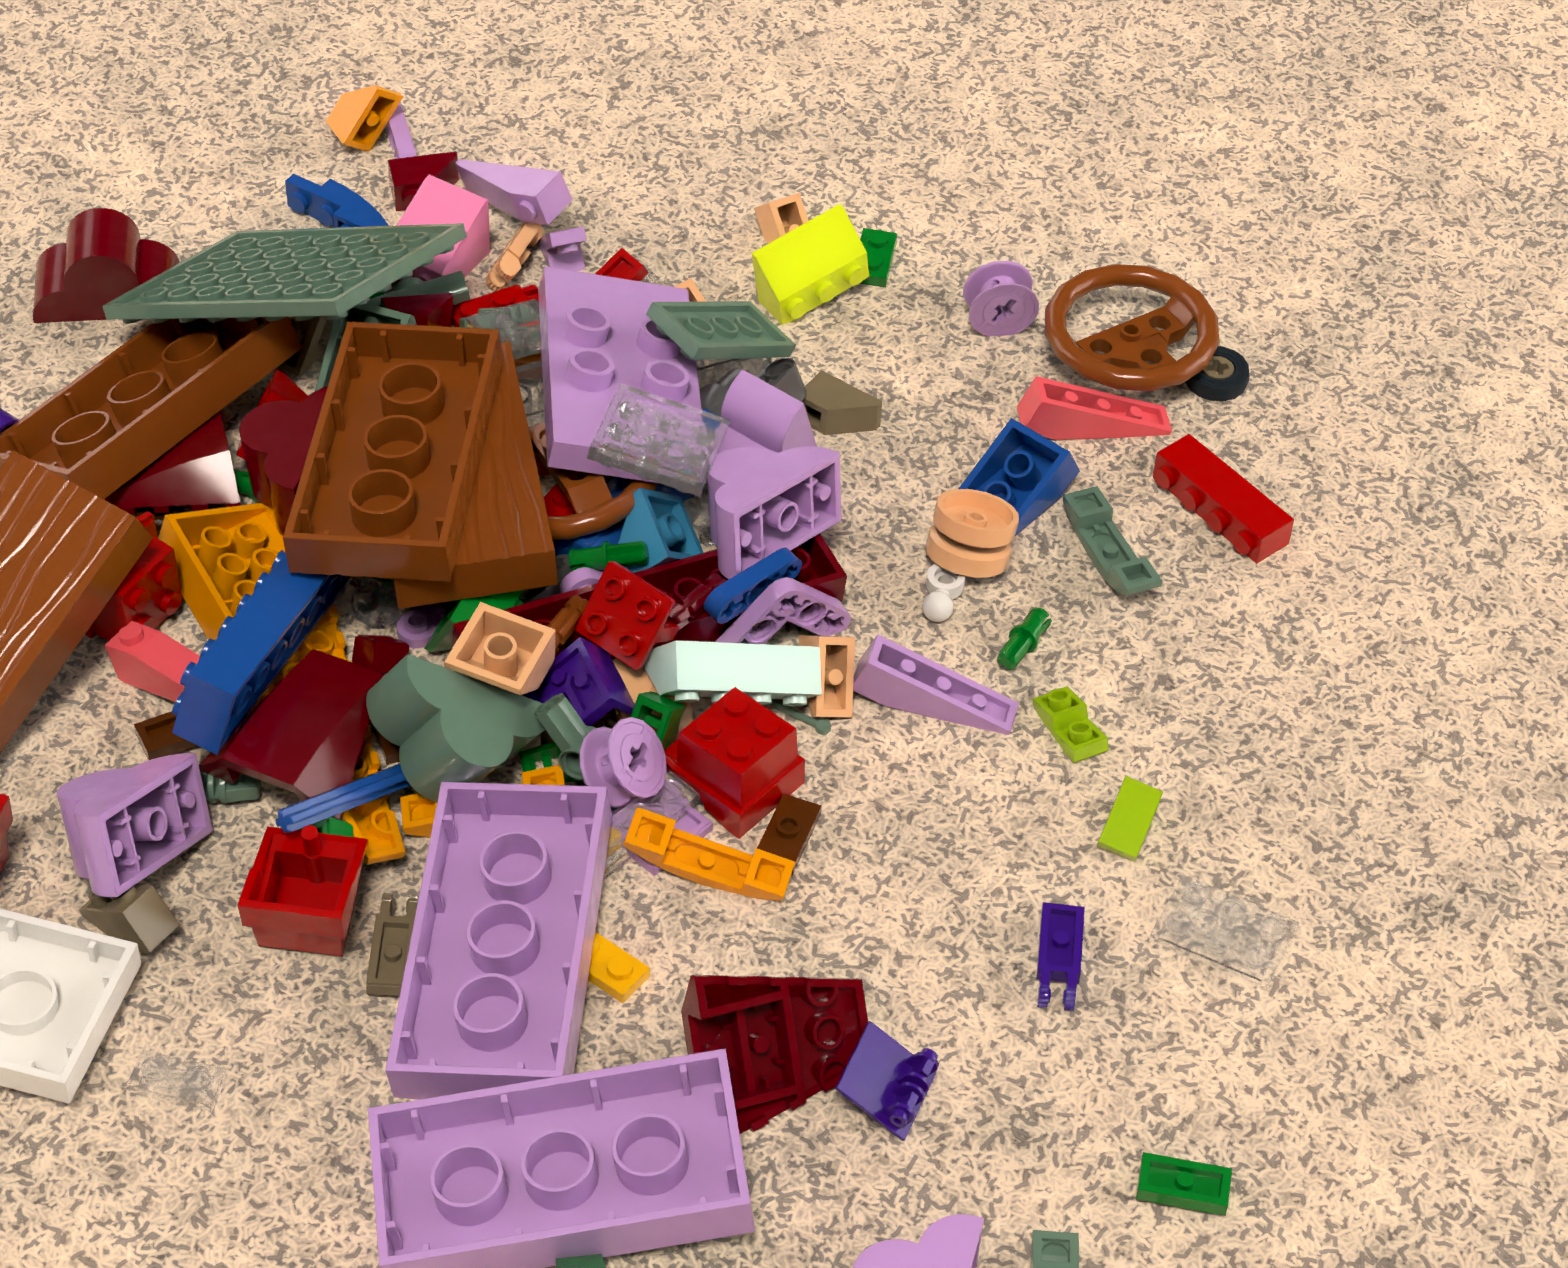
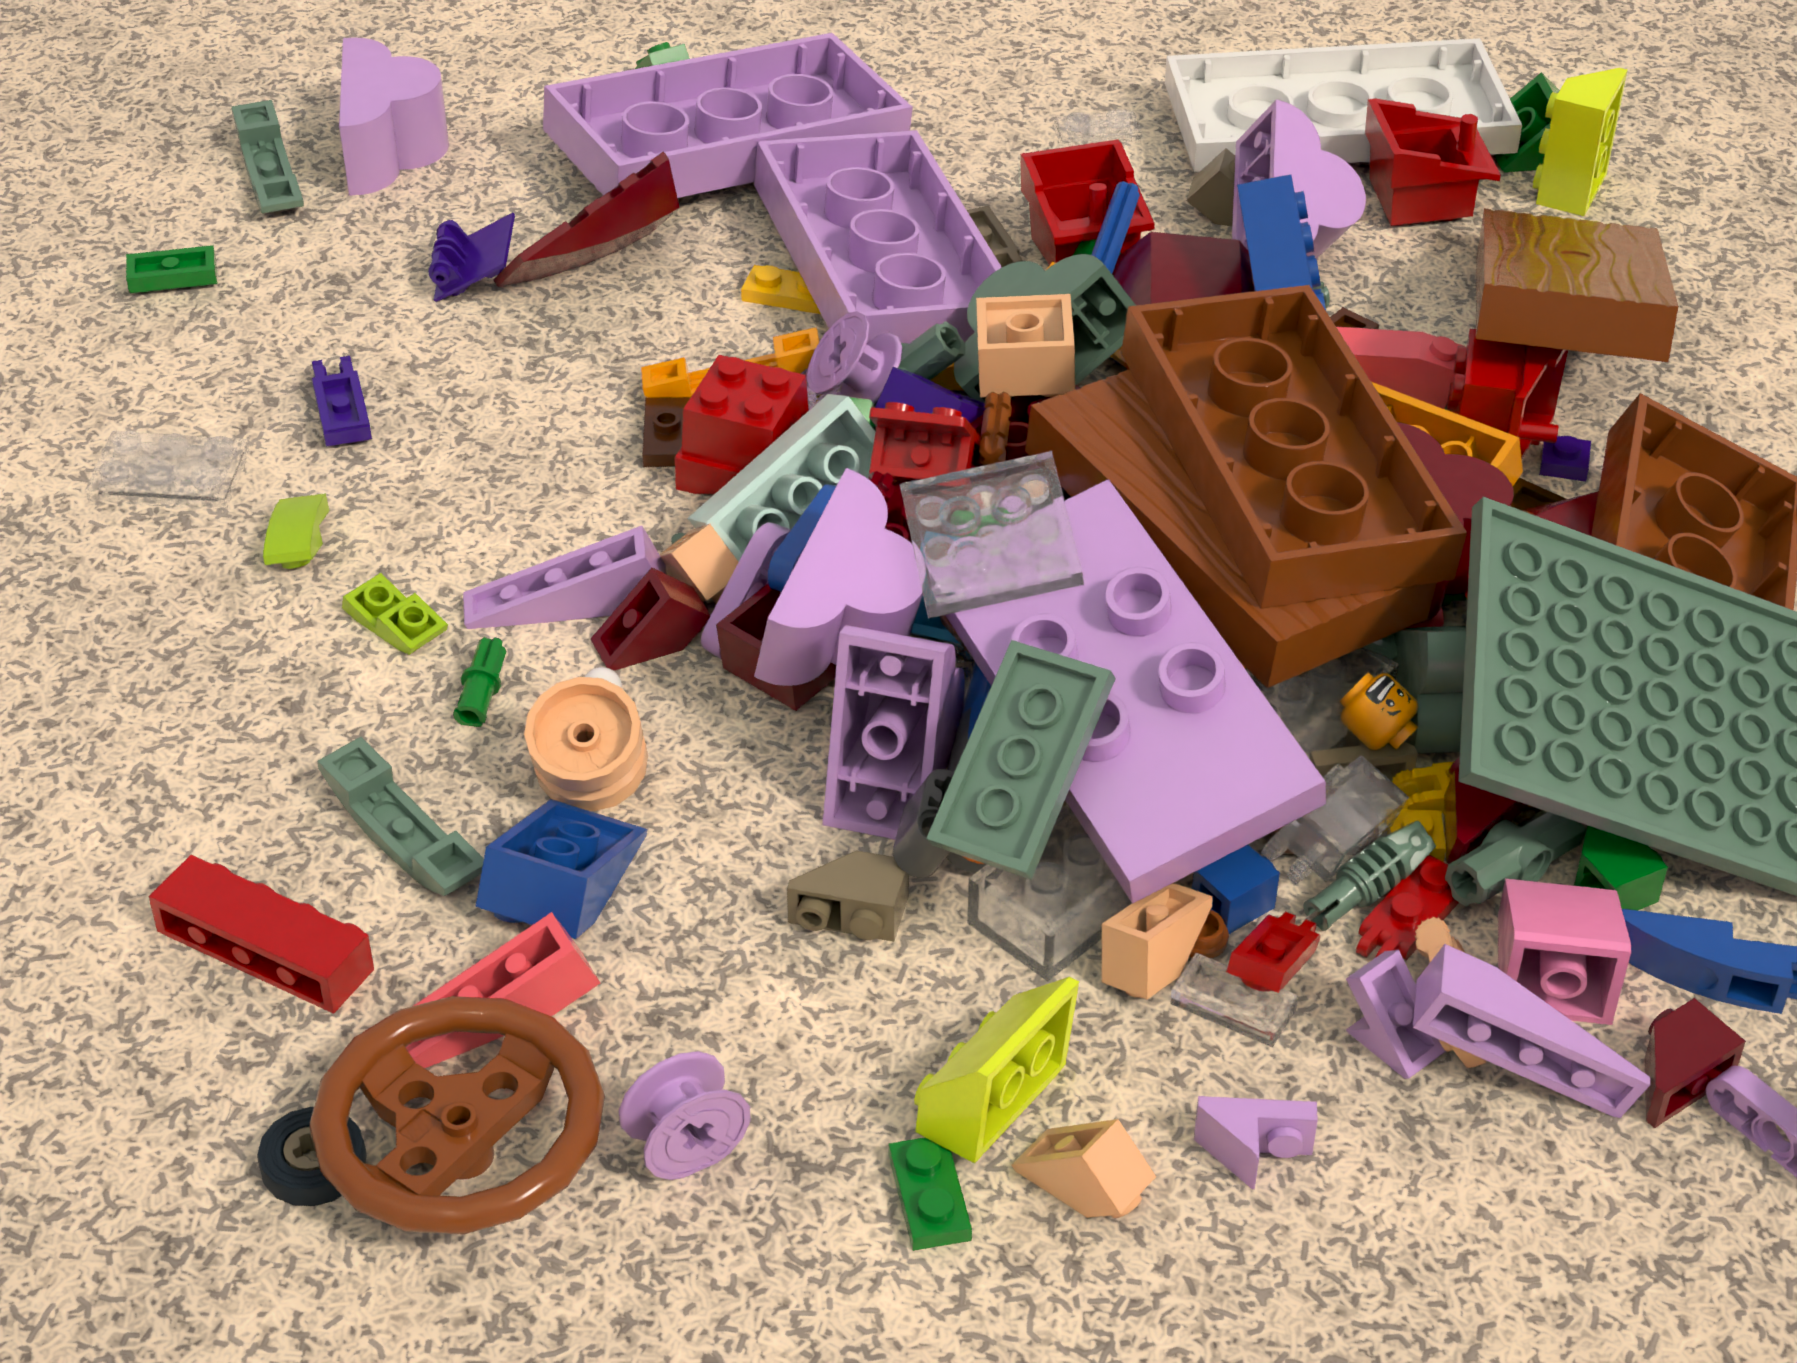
camera: 160 degrees right, 5 degrees down
none -> dark red slope [591,567,711,671]
none -> lavender slope [1194,1096,1318,1189]

